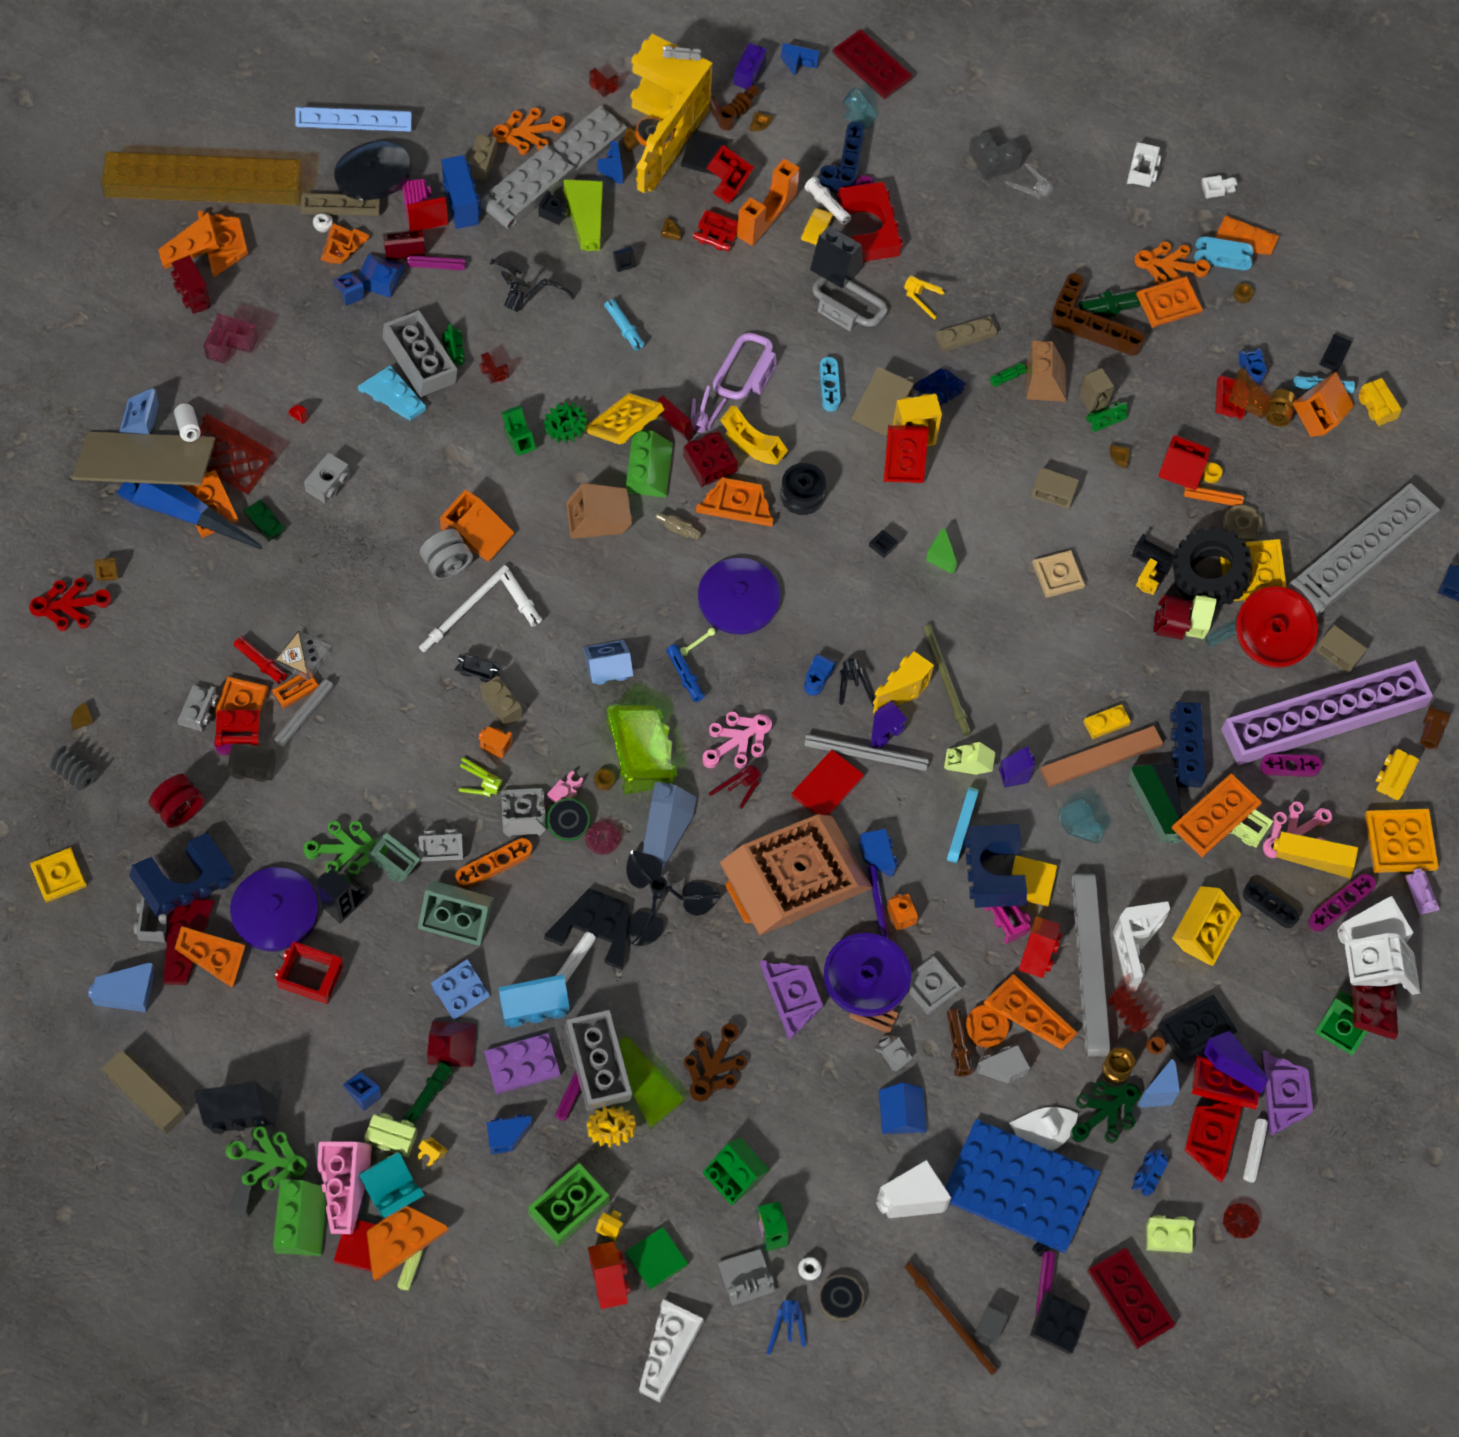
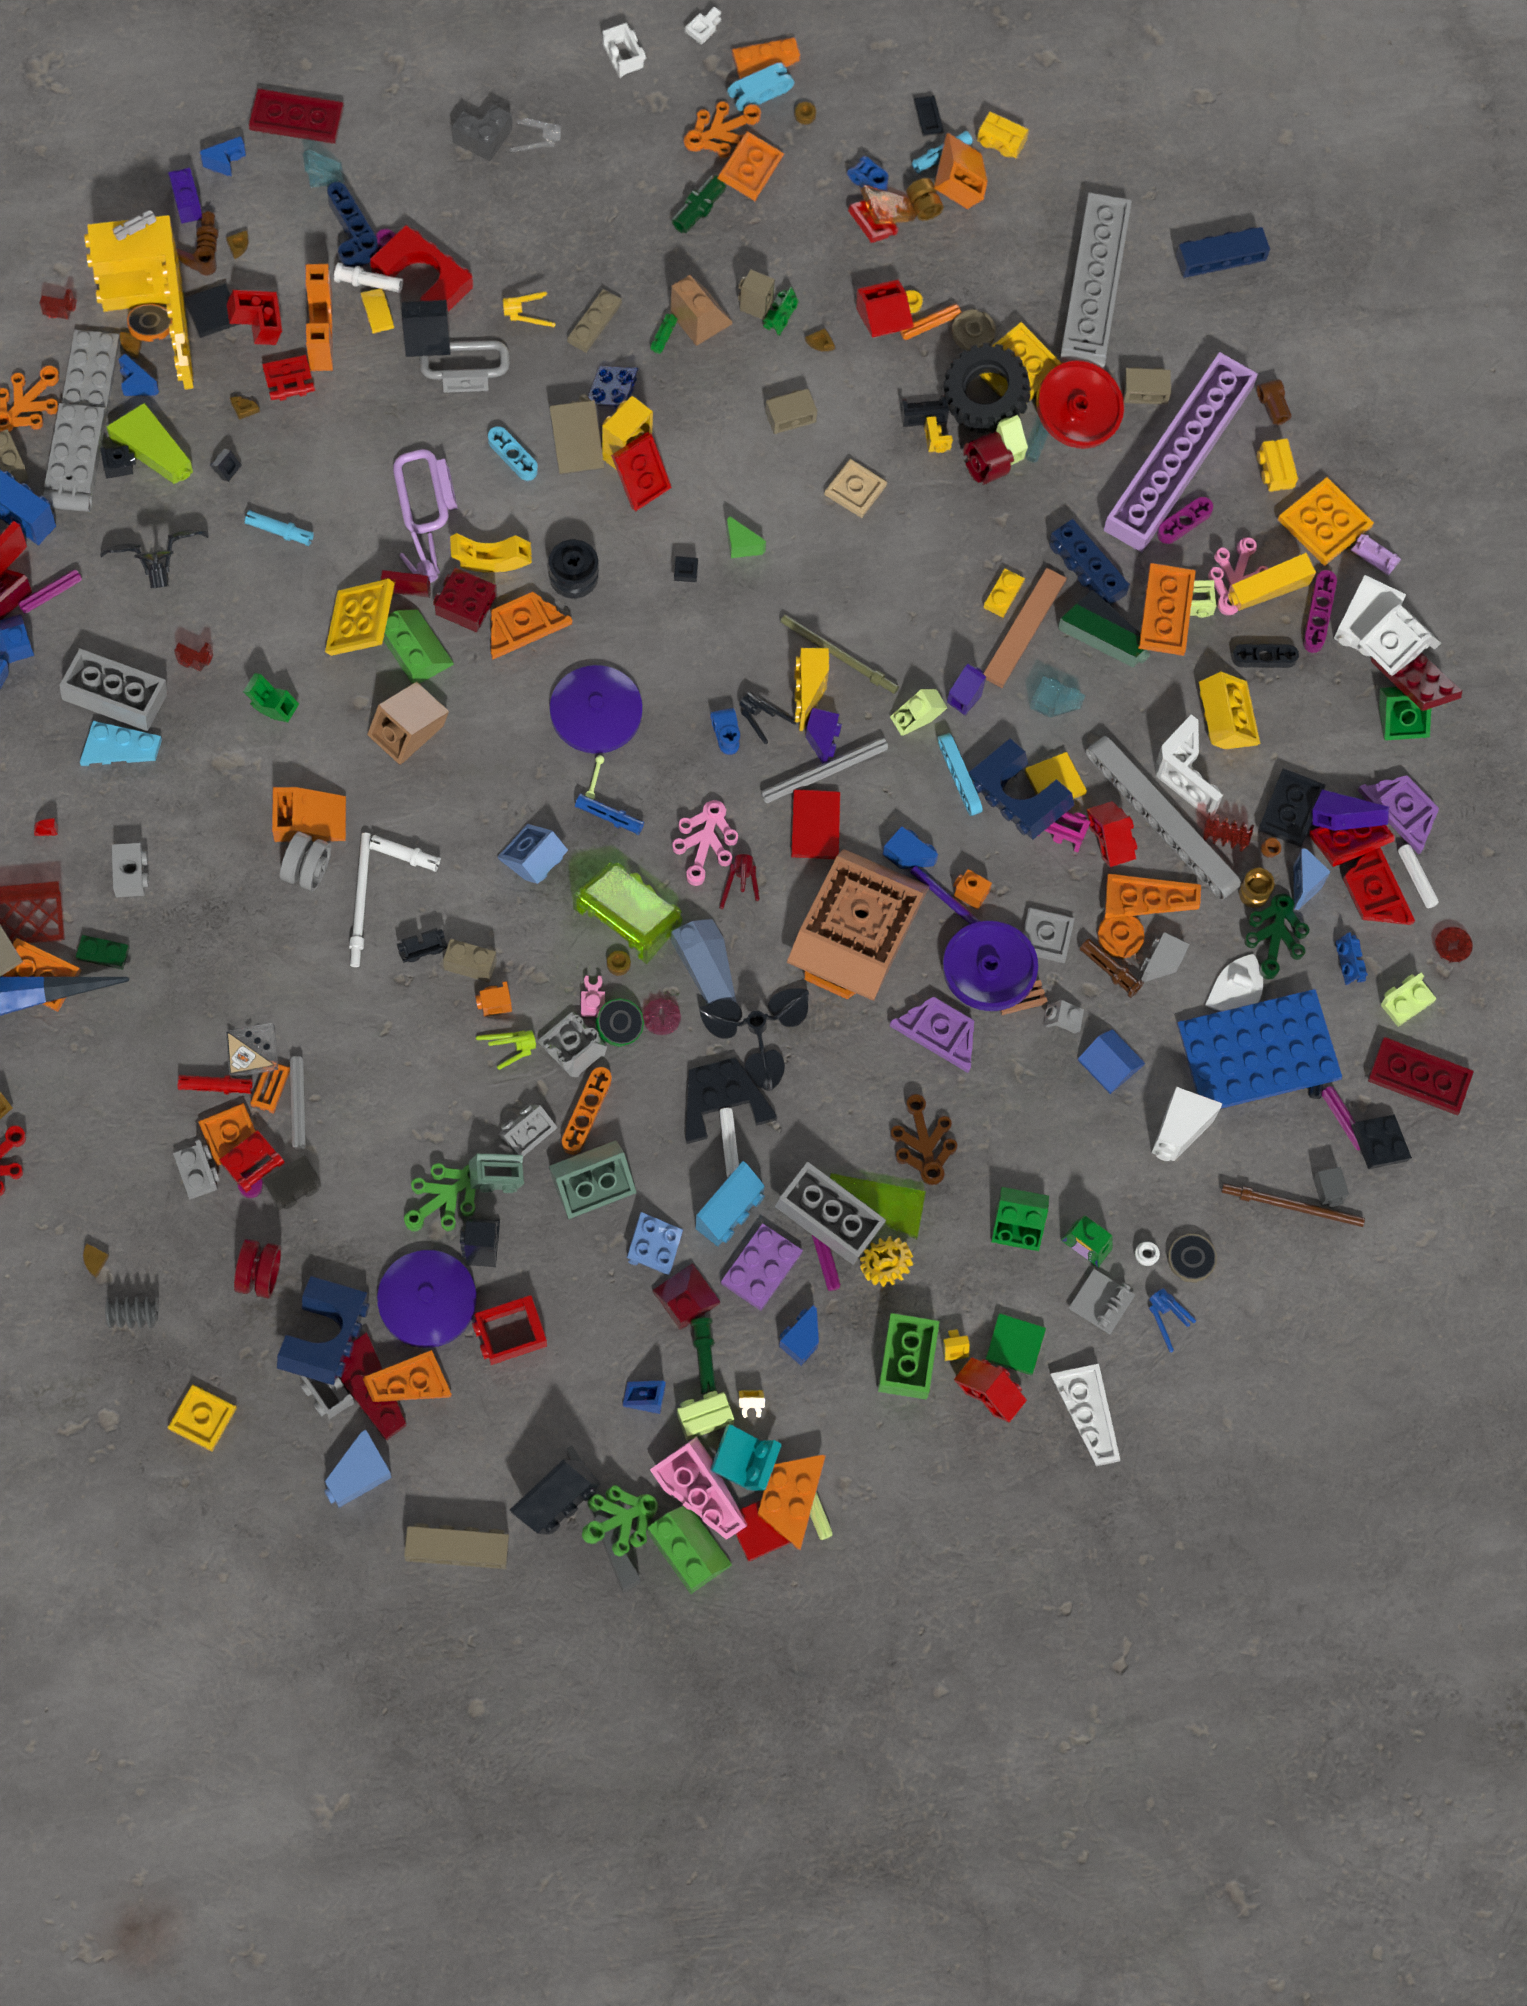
camera: 40 degrees left, 5 degrees up
green hinge [441,323,465,366] -> none
green gear [543,402,588,444] -> none
dark tan piece [656,512,701,540] -> none
reddish brown beam [1050,273,1145,356] -> none

